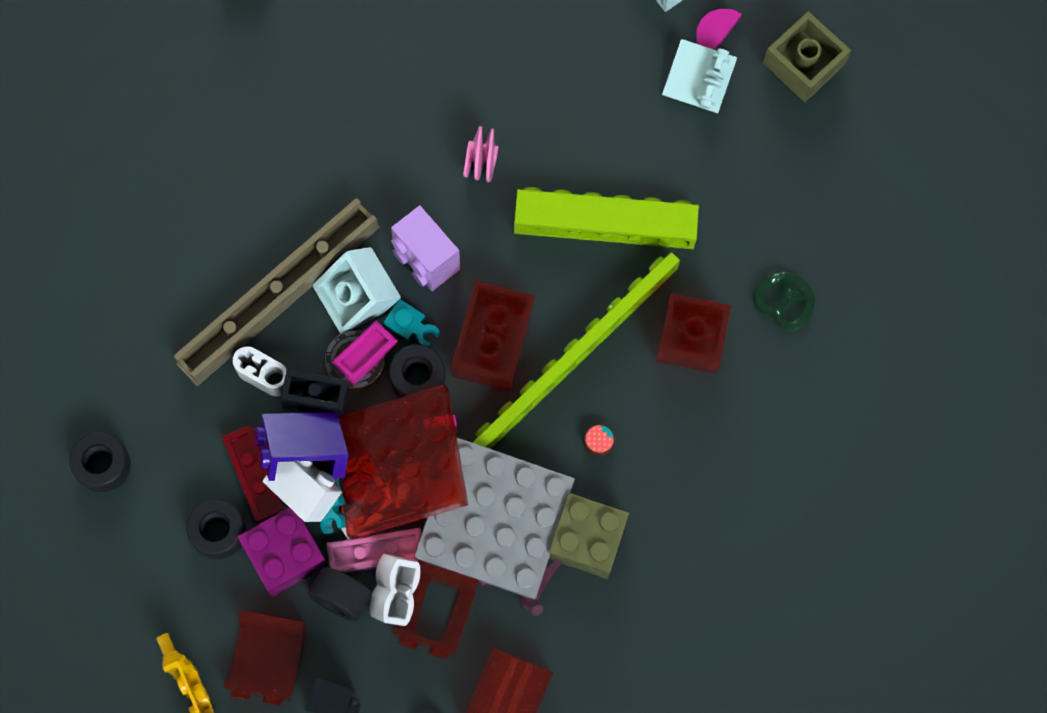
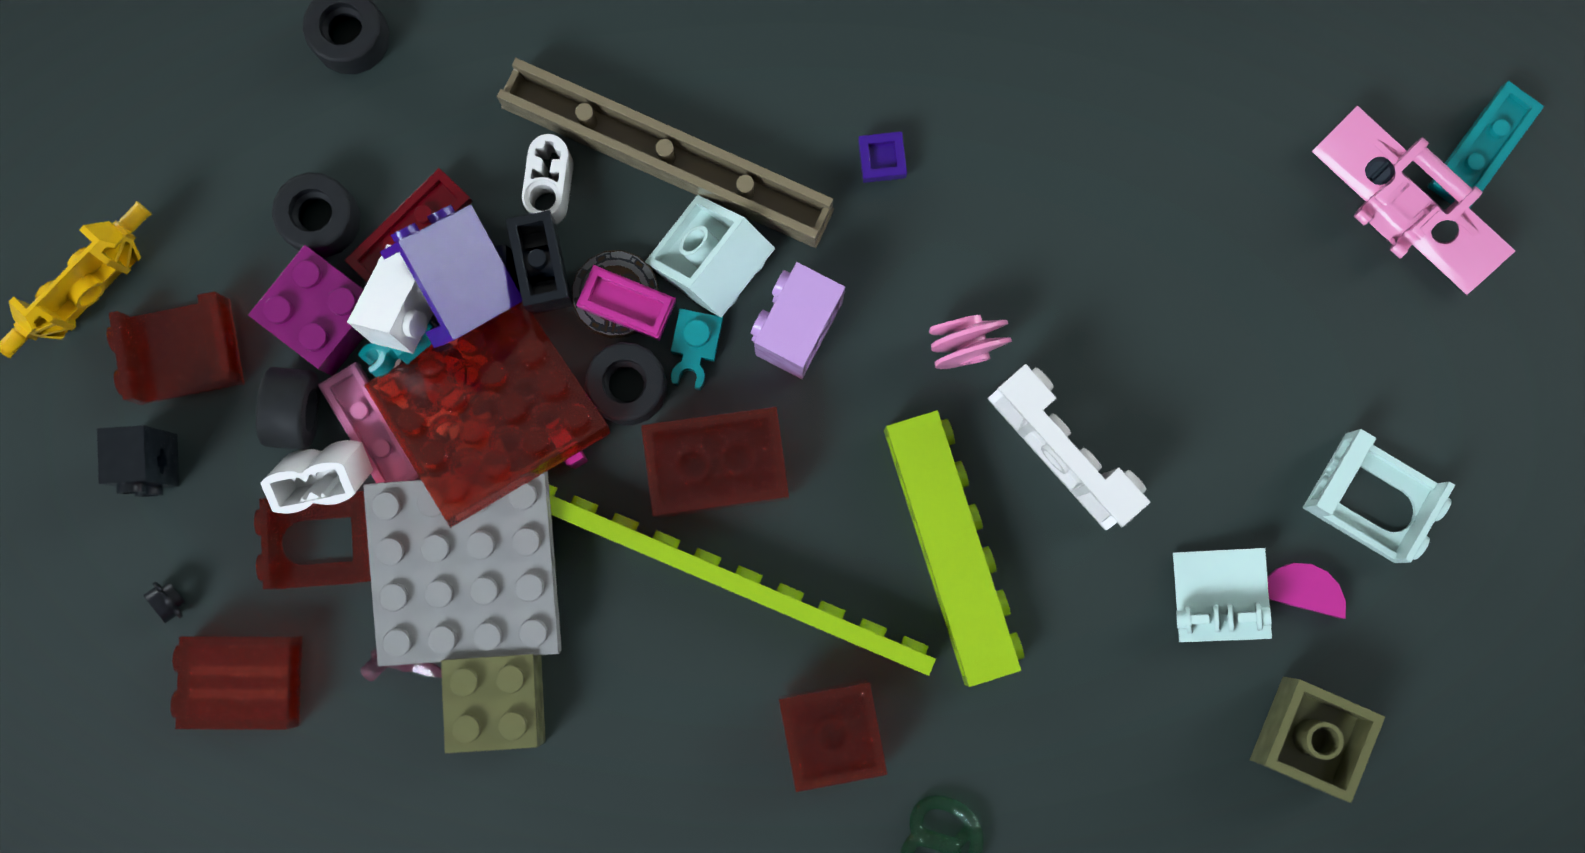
camera: 70 degrees right, 10 degrees up
tile [584,424,615,456] -> none
none -> dark purple plate [858,131,907,183]
none -> white piece [987,364,1150,530]

